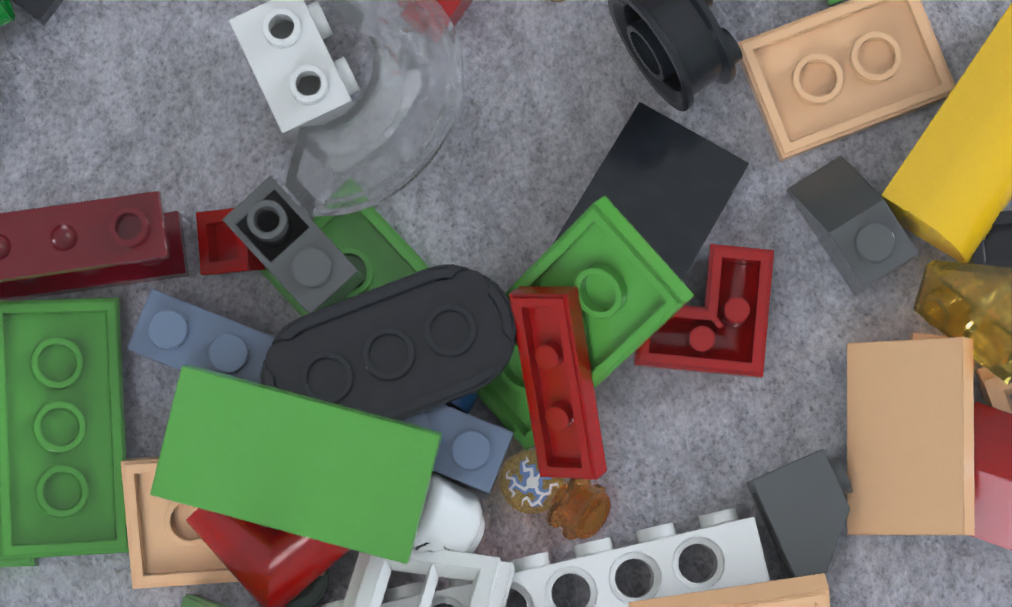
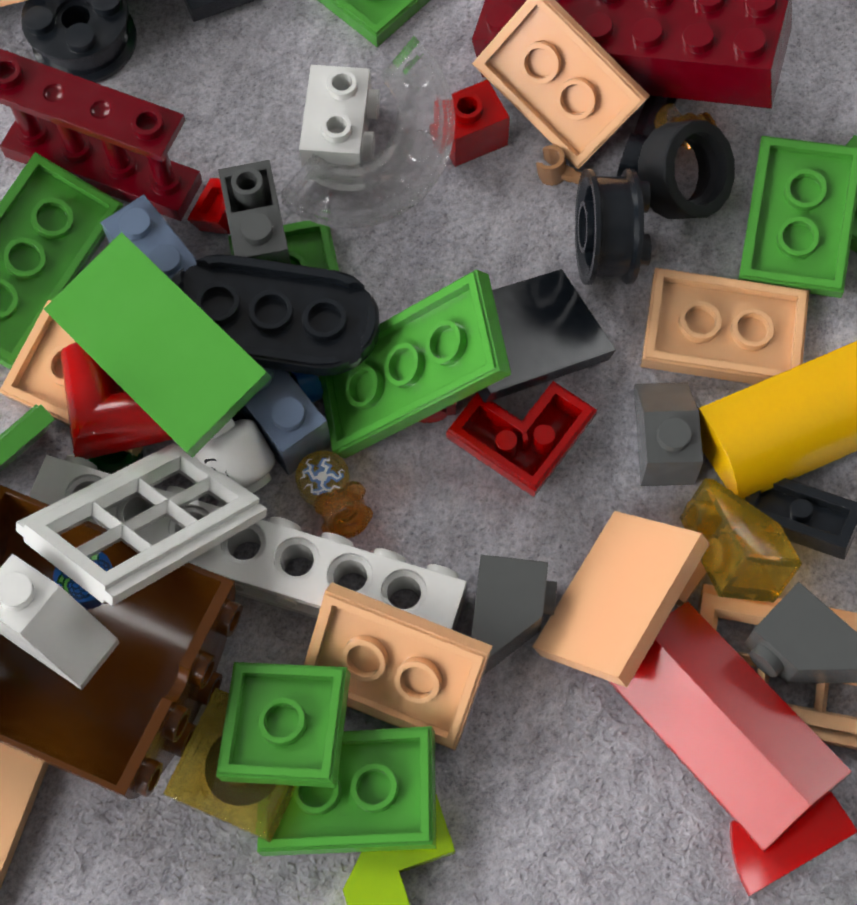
camera: 30 degrees right, 15 degrees down
red tile [509,286,607,480] -> none

